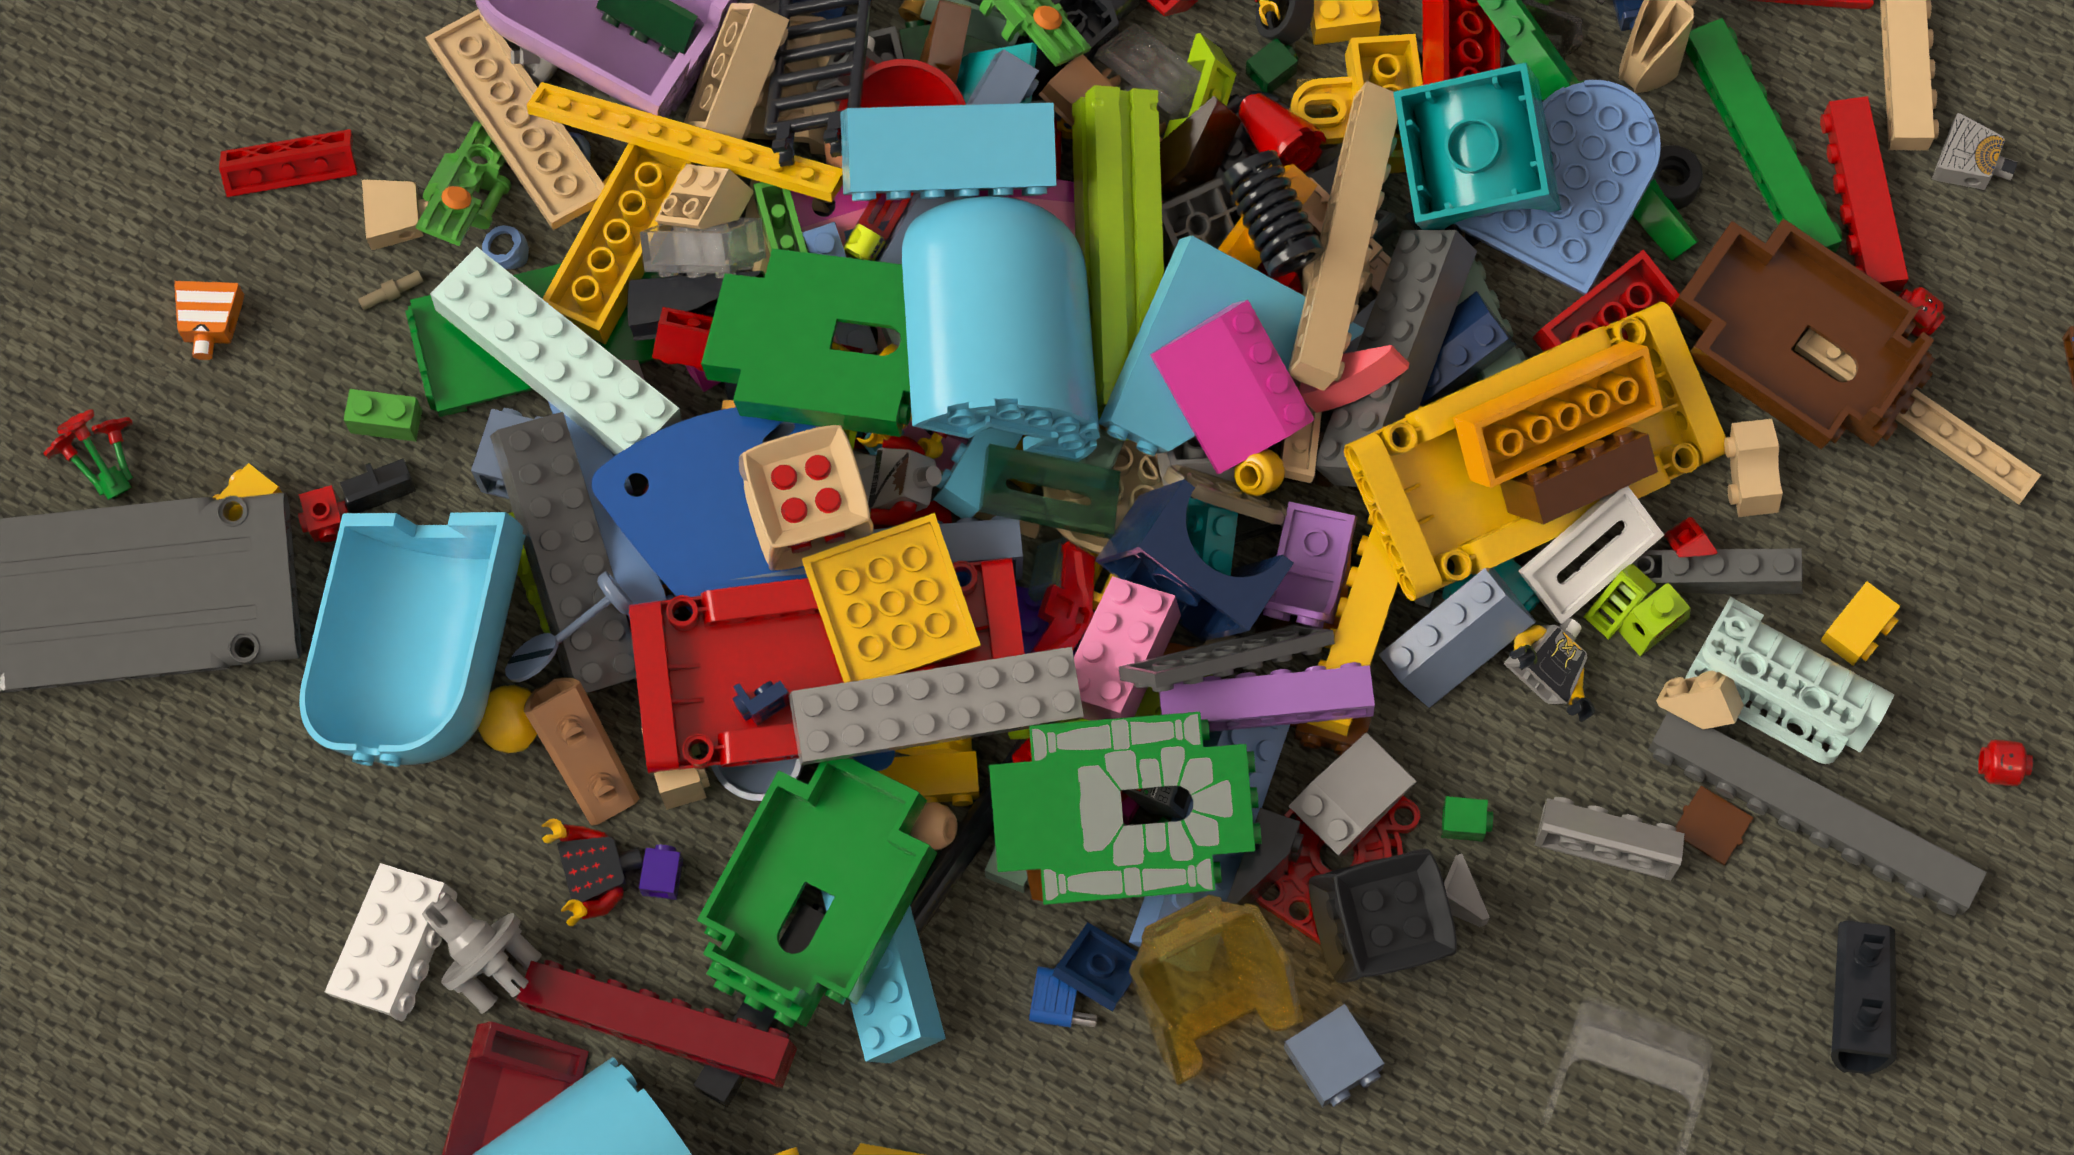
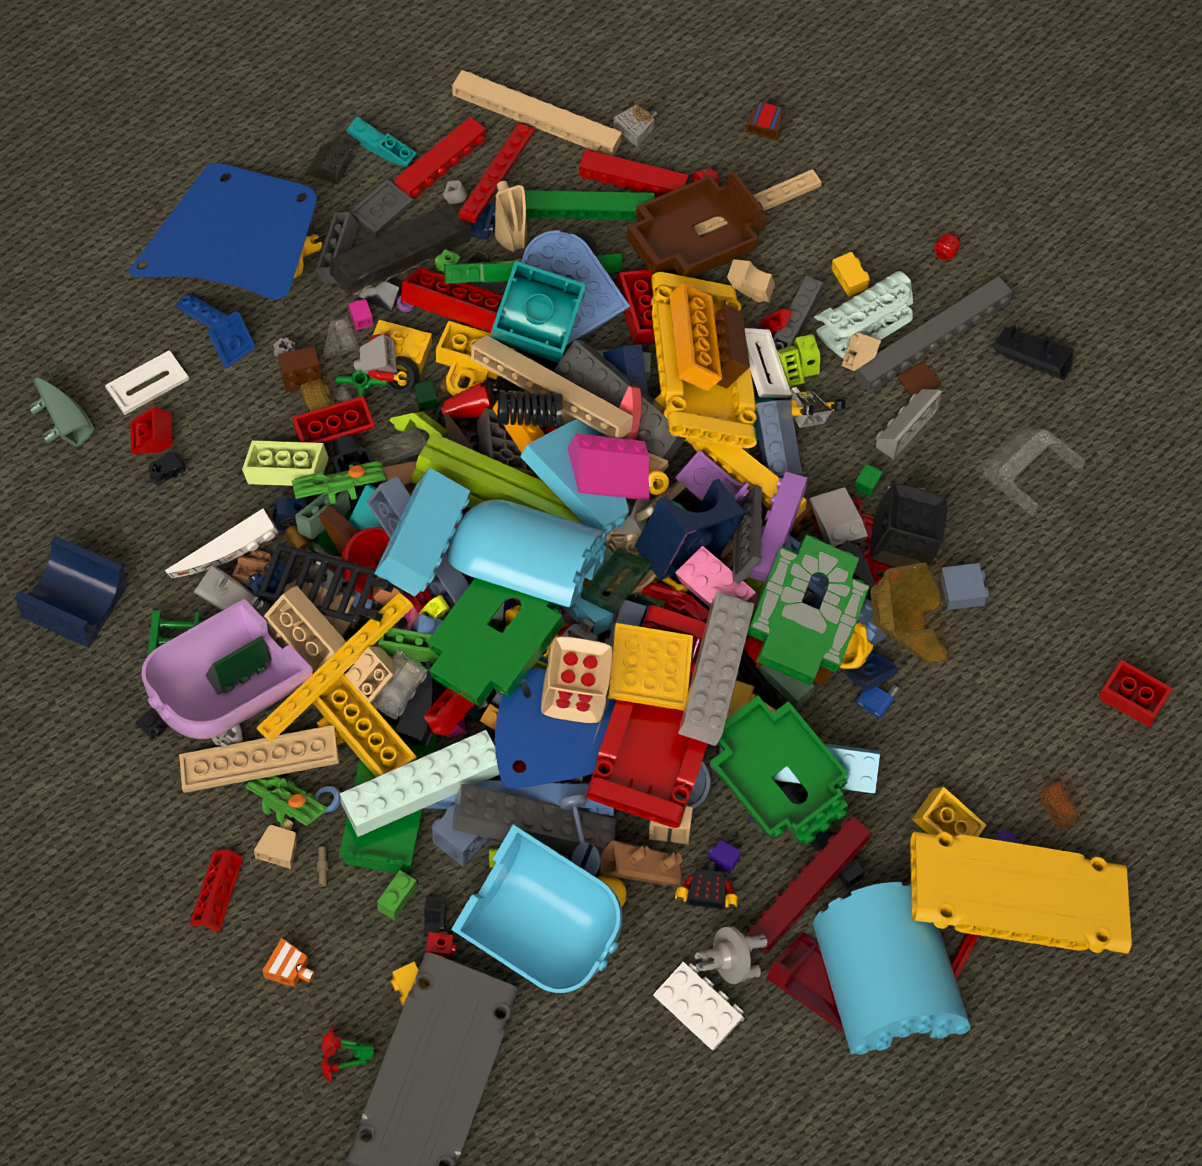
camera: 70 degrees left, 10 degrees down
dark blue bracket [732,680,790,725] -> none
none -> yellow hair [839,622,873,669]

